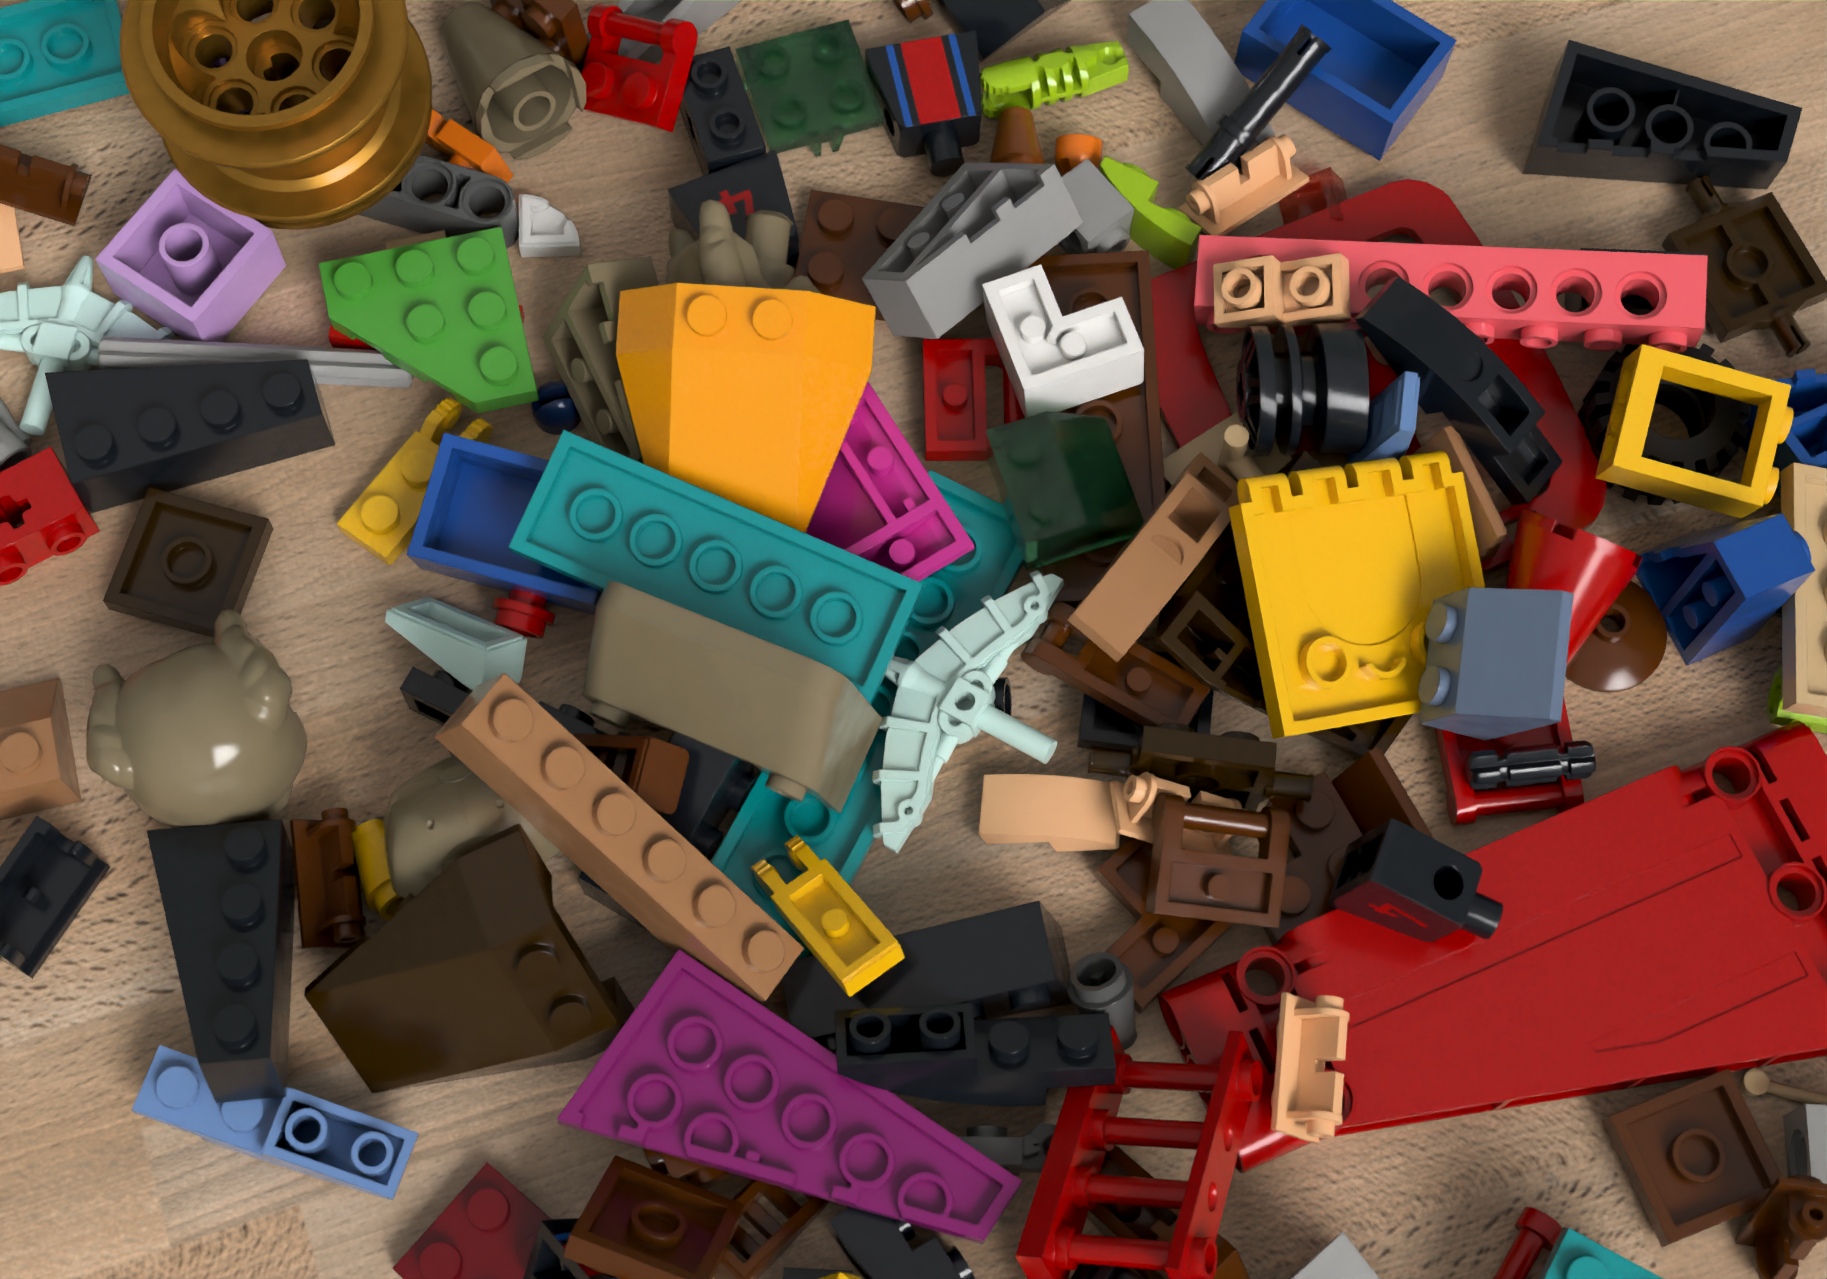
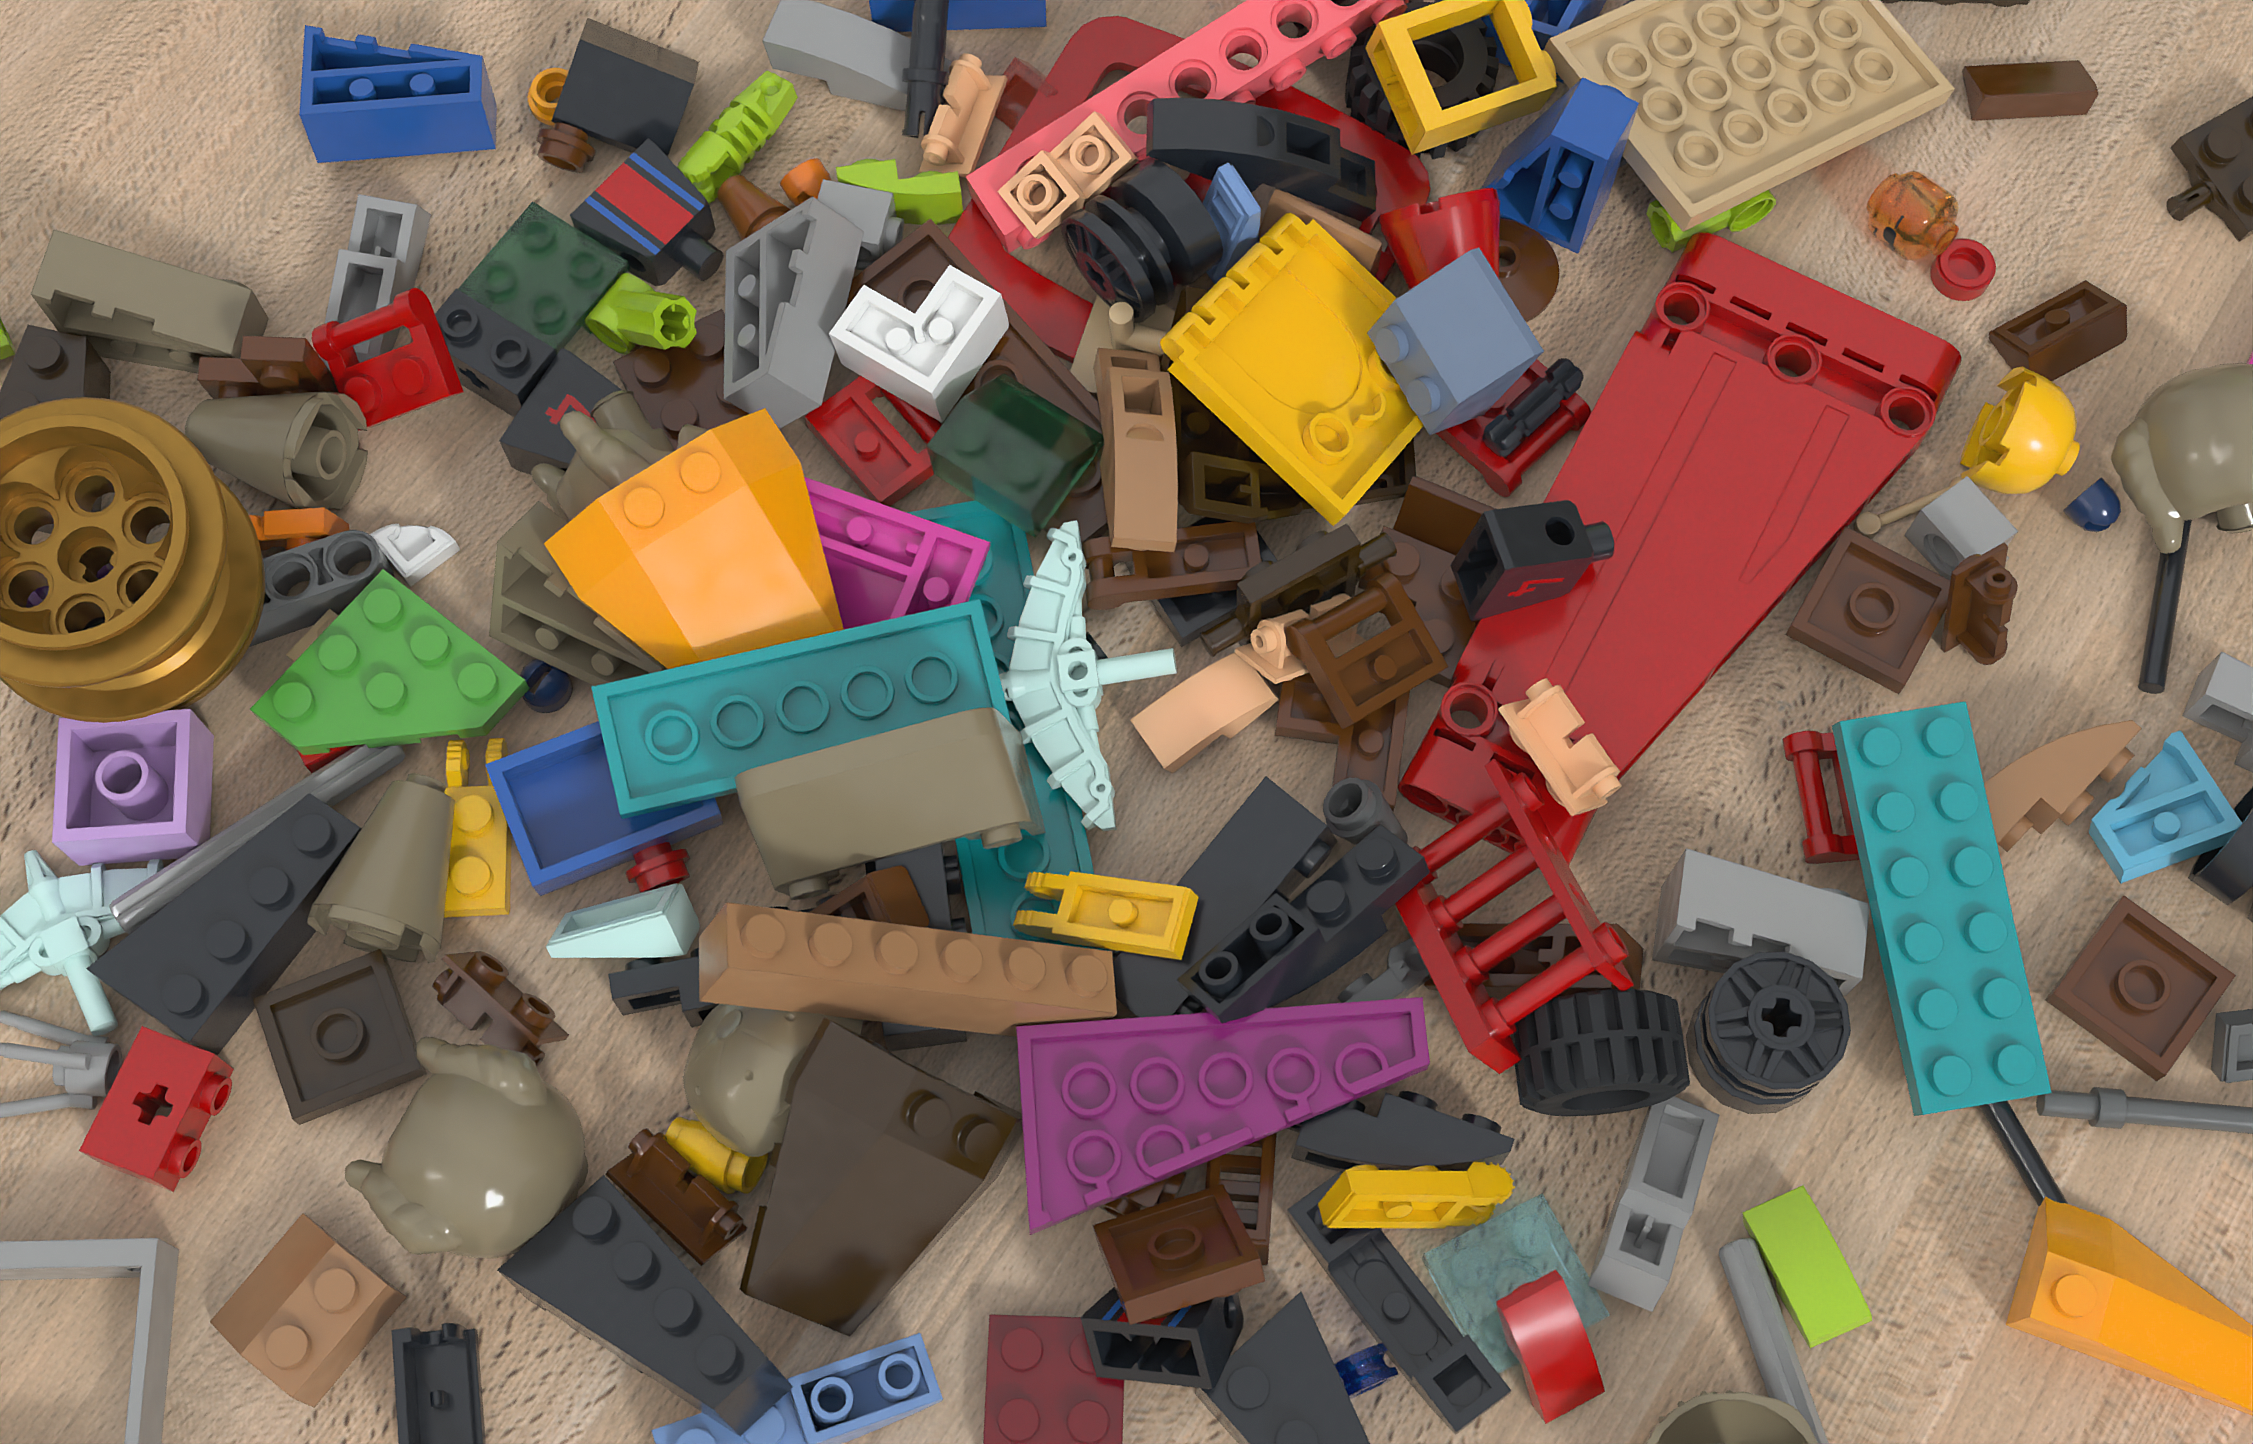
camera: 35 degrees left, 0 degrees up
none -> dark tan cone [307,774,455,963]
none -> reddish brown hinge [432,951,569,1067]
none -> lime piece [585,273,697,355]

